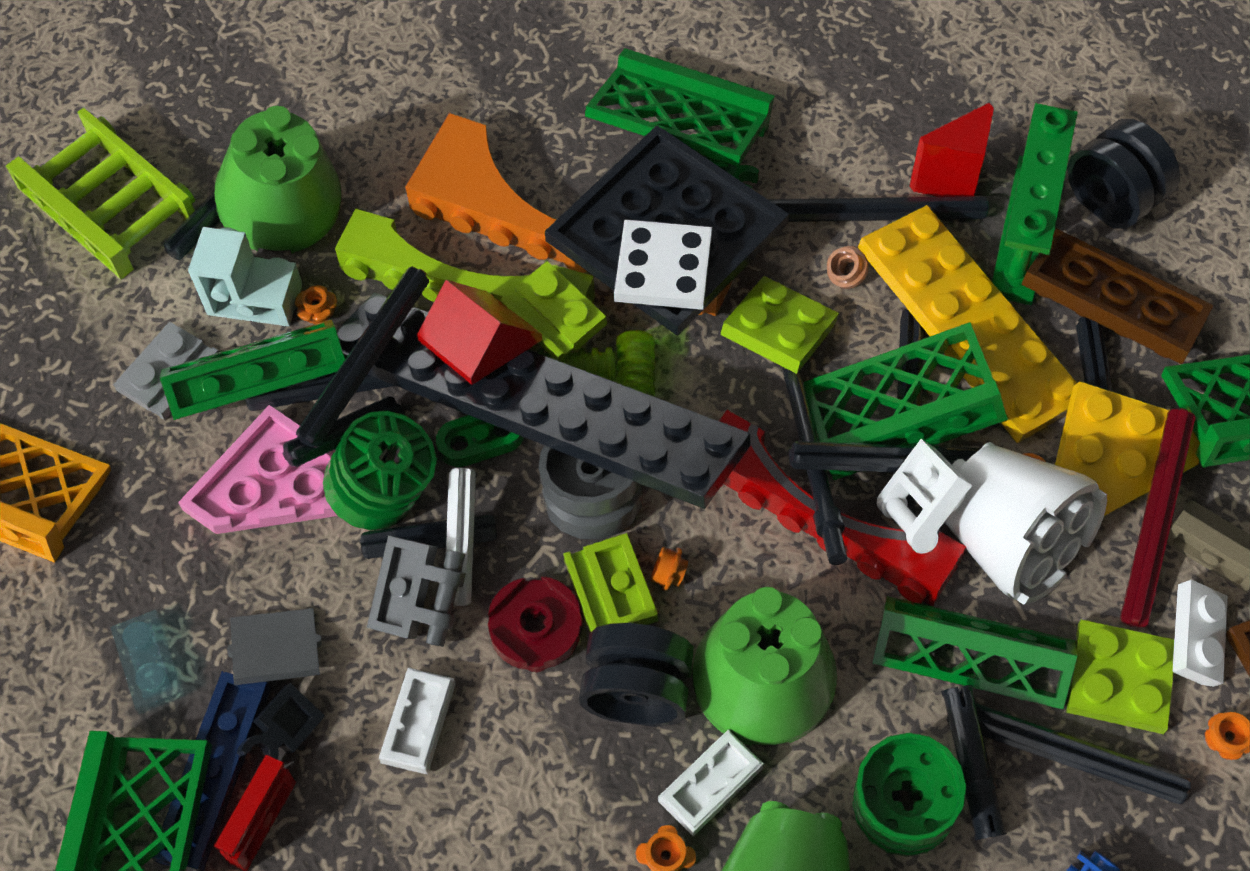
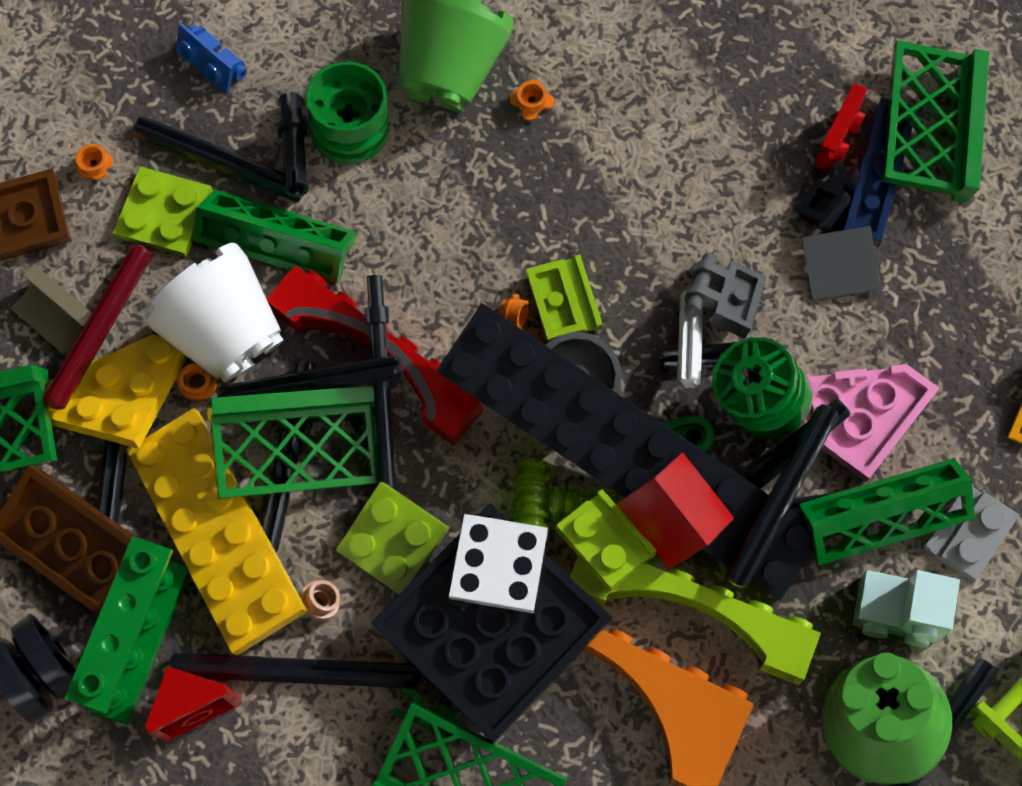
camera: 175 degrees left, 10 degrees up
clear light blue plate [110,609,185,714] -> none
orange plate [295,285,337,324] -> none
white plate [379,668,456,775] -> none
dark red plate [488,577,583,673] -> none
black wheel [579,623,694,727] -> none
white plate [658,729,764,836] -> none
bright green cone [693,587,837,745] -> none
white plate [877,439,972,554] -> none
white plate [1172,580,1228,687] -> none

